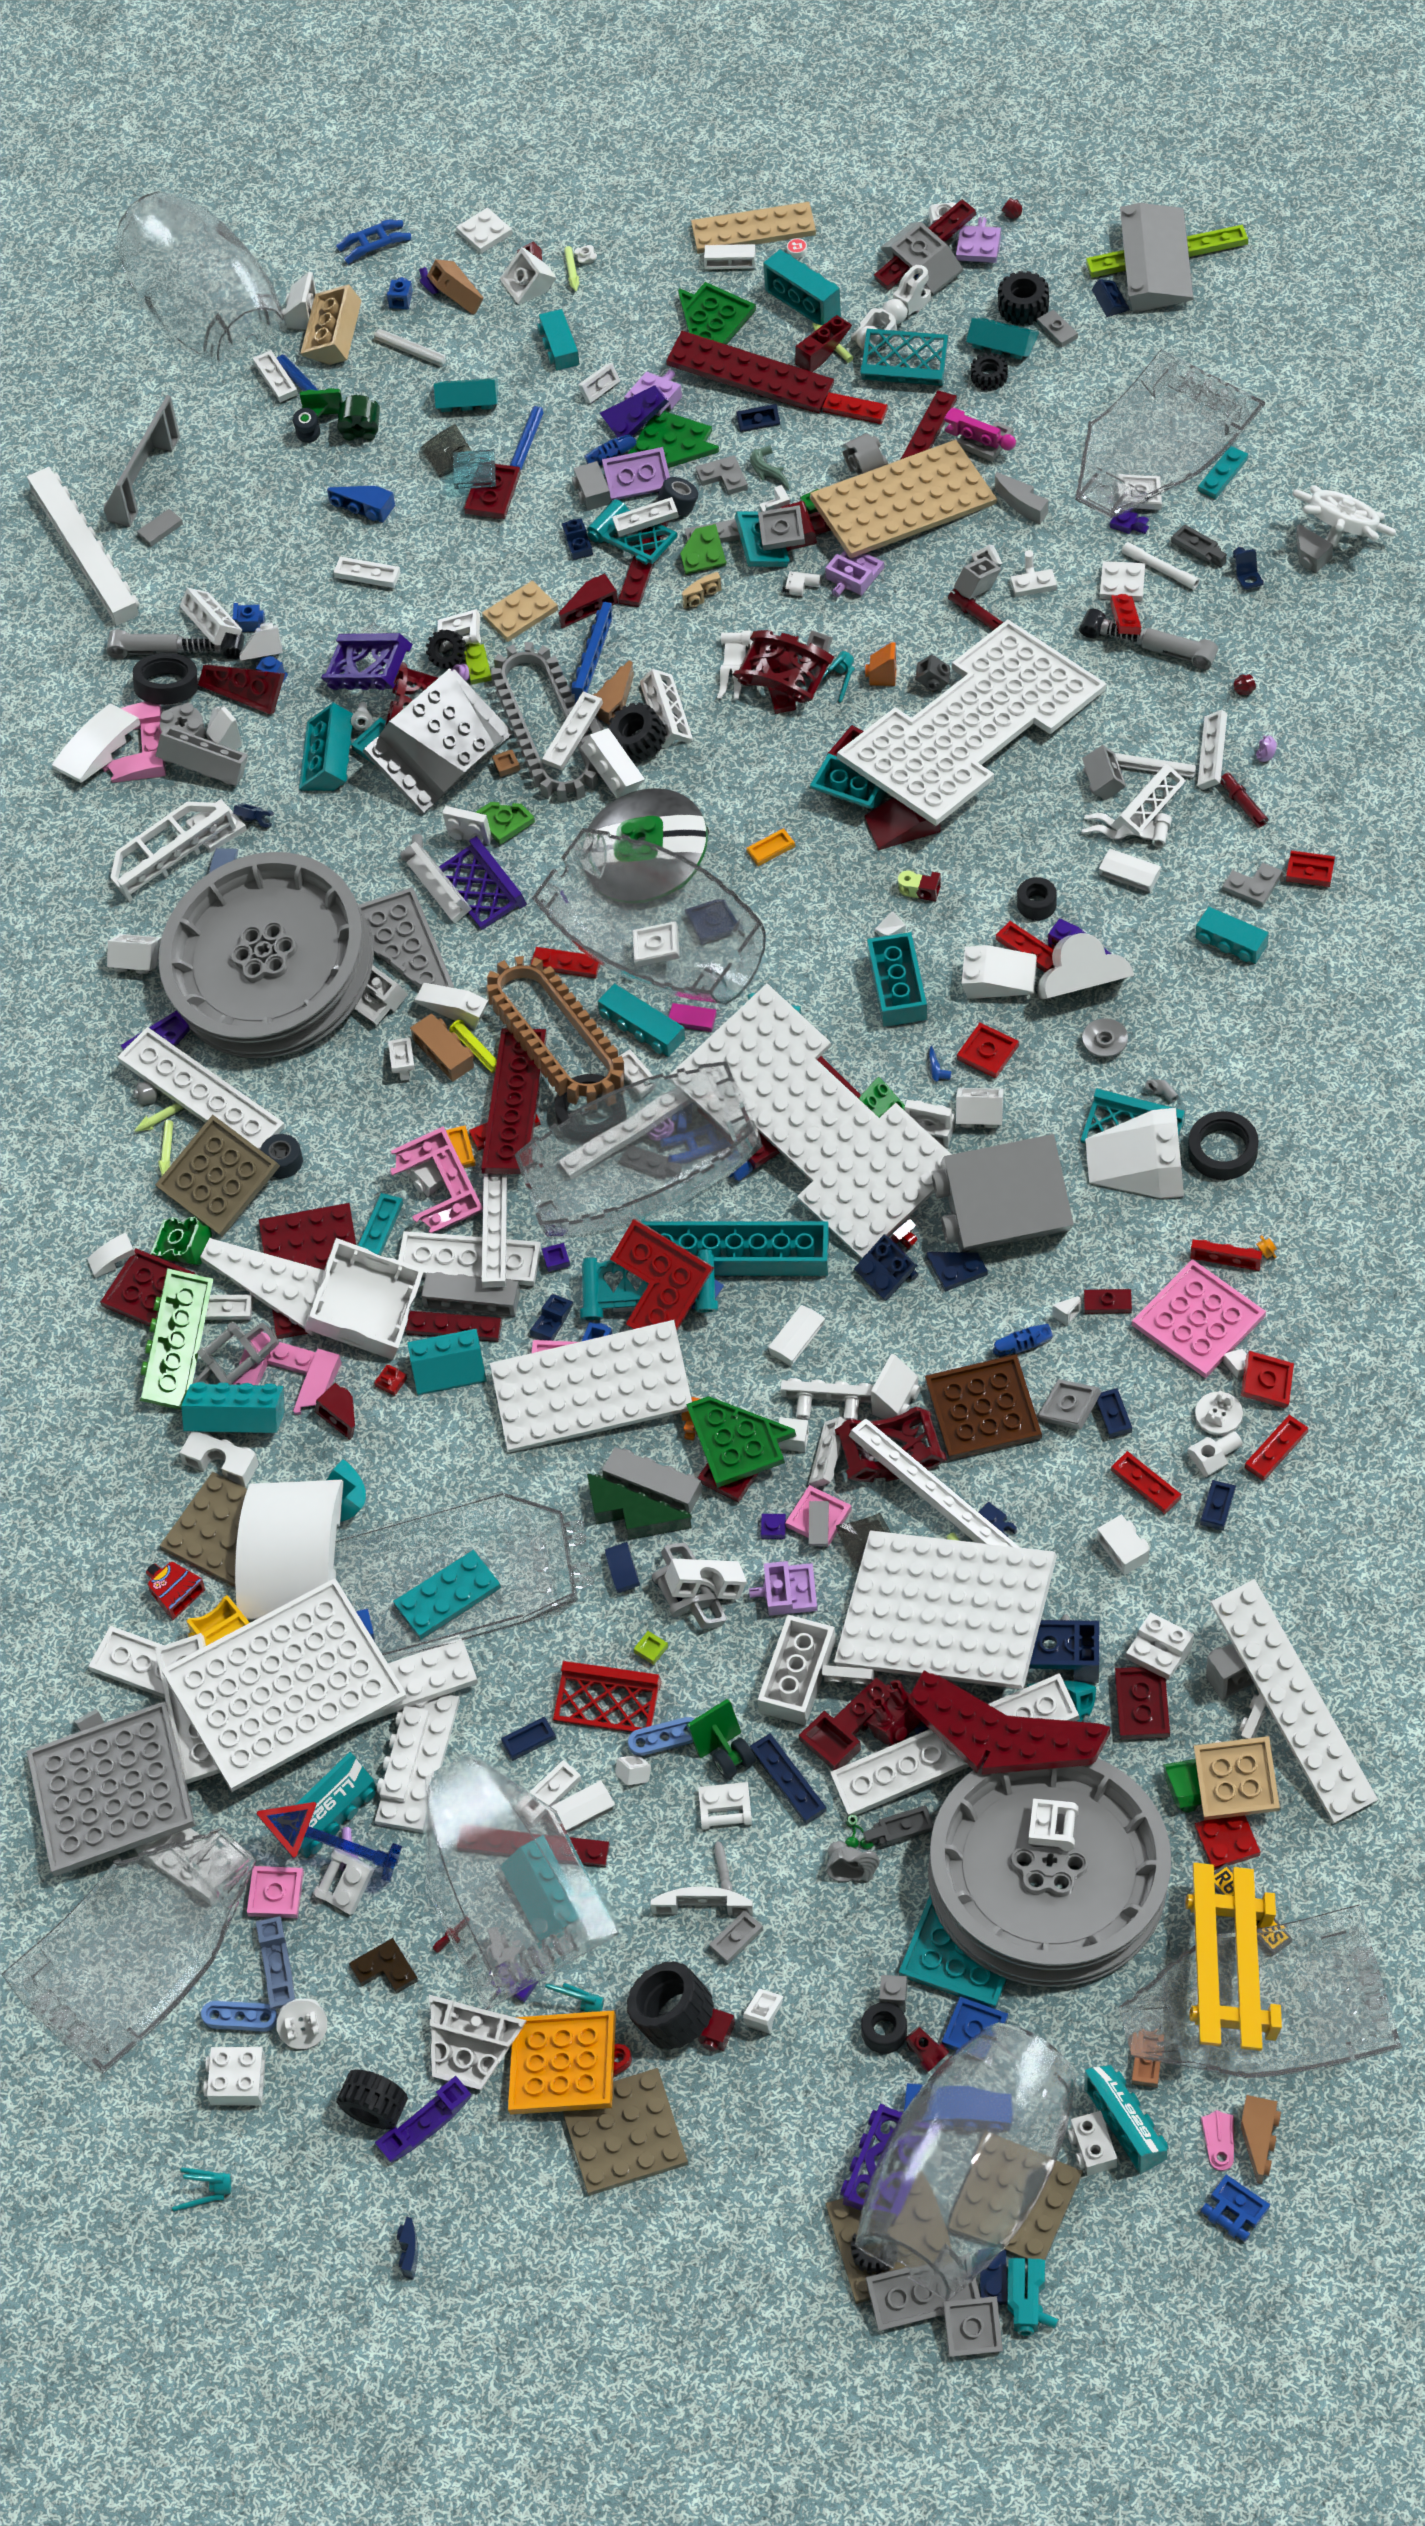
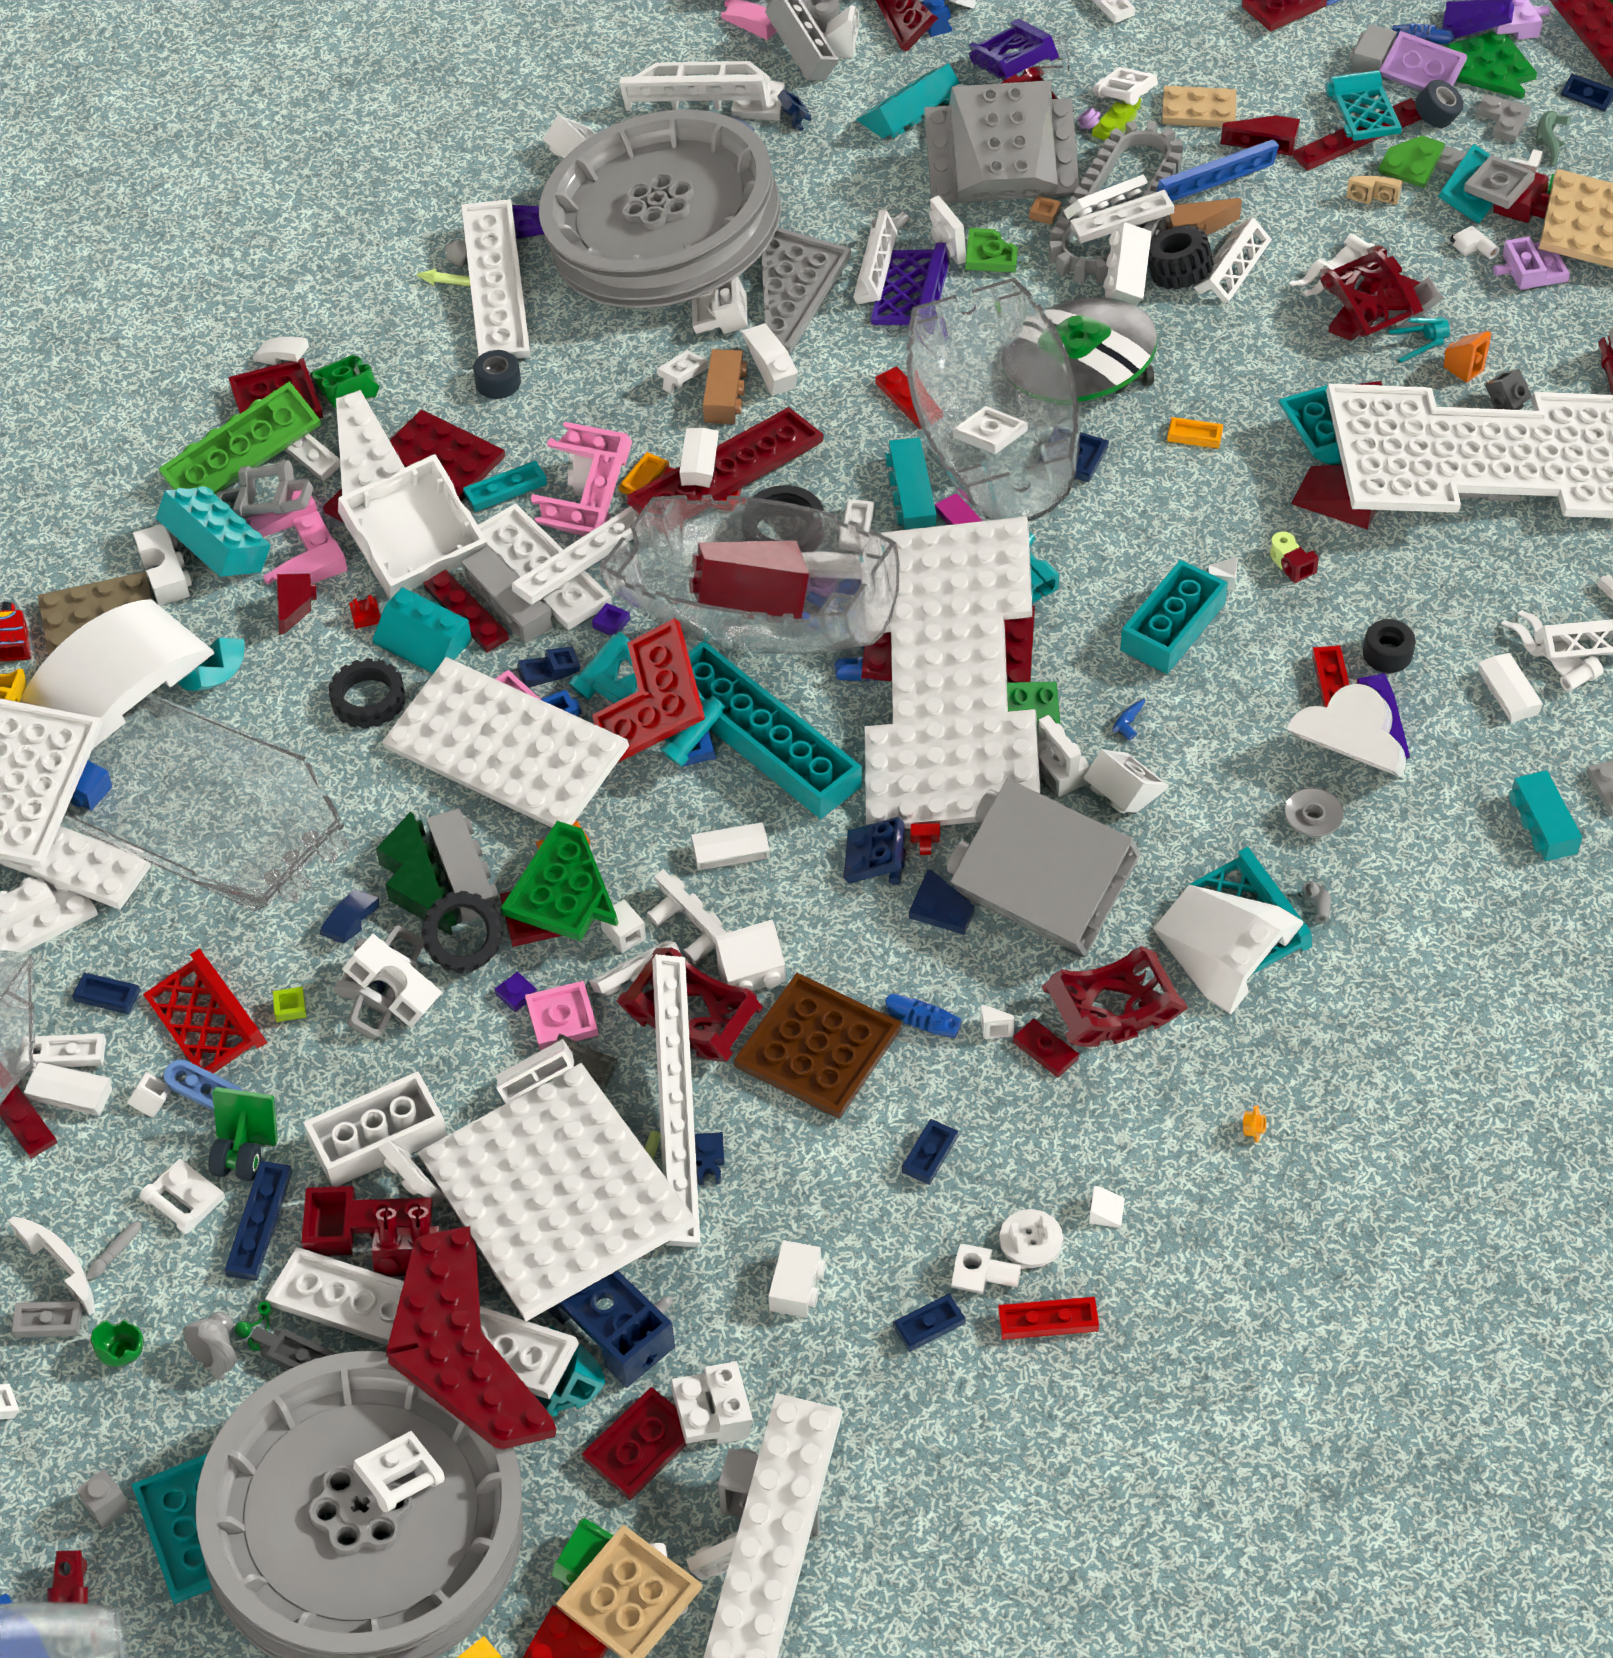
camera: 40 degrees right, 5 degrees down
dark tan plate [155,1114,280,1237] -> none
yellowish green piece [158,1120,173,1176] -> none
teal plate [393,1549,501,1640] -> none
black tyre [426,629,467,669] -> none
neon yellow axle [449,1019,497,1073] -> none
medium nougat piece [486,956,625,1106] -> none
dark blue slope [562,518,593,560] -> none
white plate [612,497,679,537] -> none
lavender plate [749,1561,817,1616] -> none
light grey piece [809,1501,829,1546] -> none
black tyre [861,2002,907,2054] -> none
blue plate [942,1997,1008,2063] -> none
red plate [957,1022,1019,1078] -> none
white slope [962,945,1037,999] -> none
light grey plate [1038,1379,1101,1430] -> none
light grey brick [1082,745,1126,800] -> none
red plate [1111,1451,1182,1514] -> none
bright pink plate [1132,1259,1266,1378] -> none
black tyre [1188,1111,1259,1180] -> none
red plate [1190,1239,1262,1271] -> none
red plate [1241,1351,1294,1409] -> none
none -> green hair [90,1319,144,1367]
none -> black tyre [329,658,405,729]
none -> black tyre [421,891,503,973]
none -> white piece [496,1039,574,1104]
none -> white piece [680,428,719,488]
none -> dark red slope [689,540,809,619]
none -> dark red fence [1041,946,1188,1047]
none -> white plate [1064,174,1148,219]

